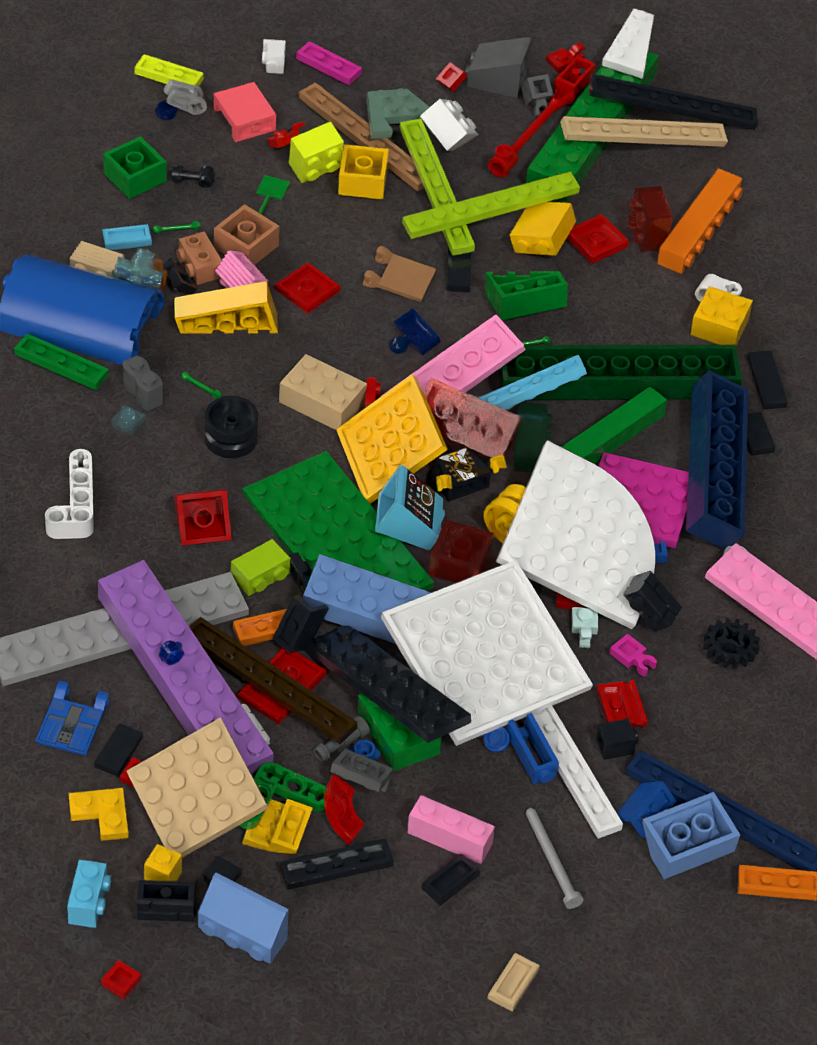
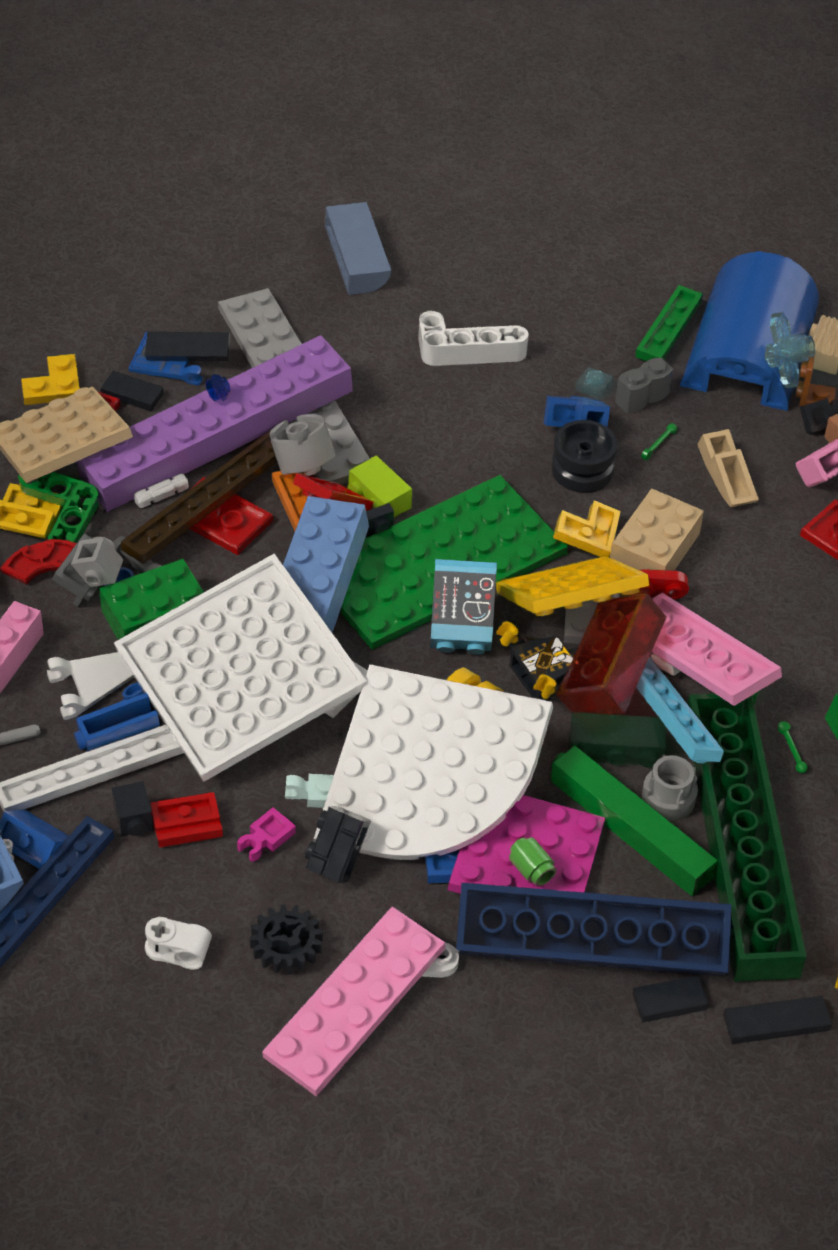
camera: 90 degrees right, 0 degrees up
red slope [174,488,232,546] -> none
yellow wedge [175,281,278,333] -> none
black panel [272,595,329,654] -> none
black plate [306,626,471,743] -> none
clear blue plate [389,308,441,356] -> none
clear red brick [429,519,494,583] -> none
none -> white flag [47,652,134,720]
none -> light grey brick [71,537,123,587]
none -> black tile [145,332,231,361]
none -> white piece [145,917,212,970]
none -> light grey brick [270,414,336,476]
none -> red plate [293,473,374,511]
none -> bright green brick [509,838,557,887]
none -> blue brick [543,396,610,427]
none -> yellow plate [553,501,621,557]
none -> light grey piece [642,755,698,821]
none -> tan slope [697,429,759,507]

